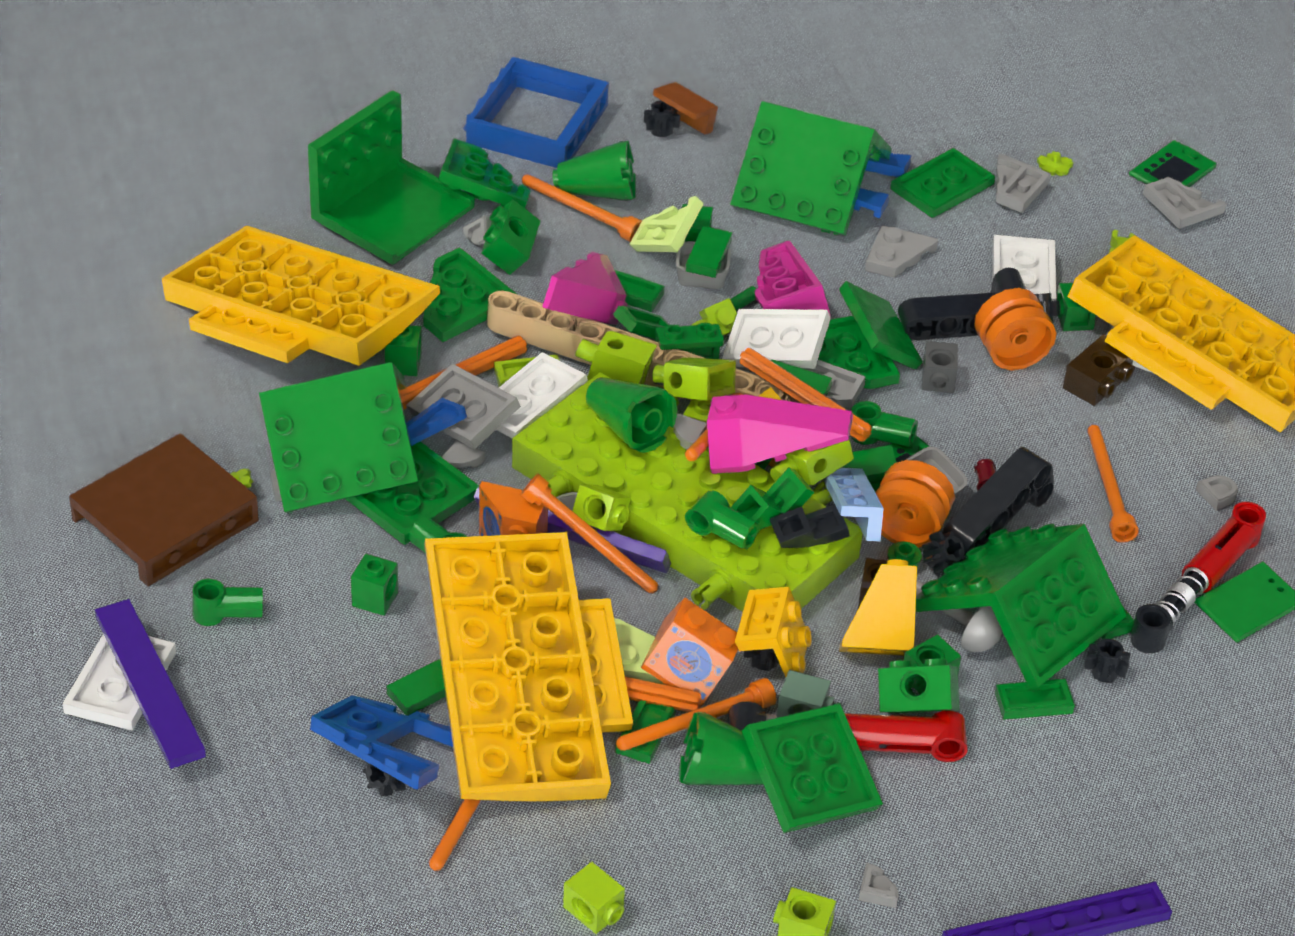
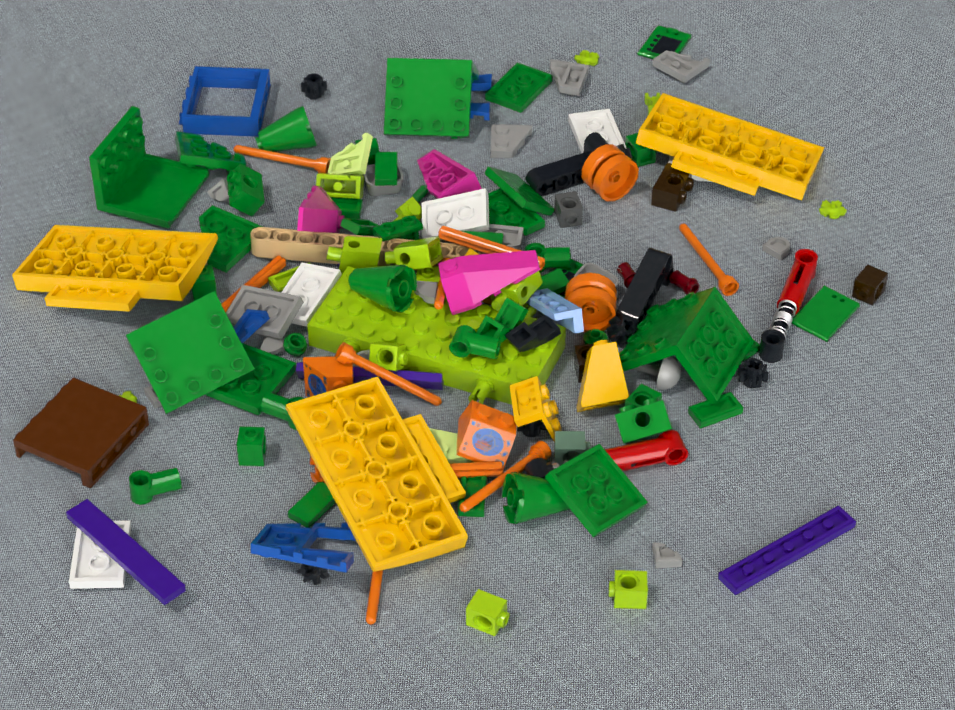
camera: 15 degrees left, 0 degrees up
dark orange panel [653,82,718,135] -> none
none -> green plate [283,333,307,356]
none -> lime brick [316,173,364,199]
none -> dark red pin [669,270,699,295]

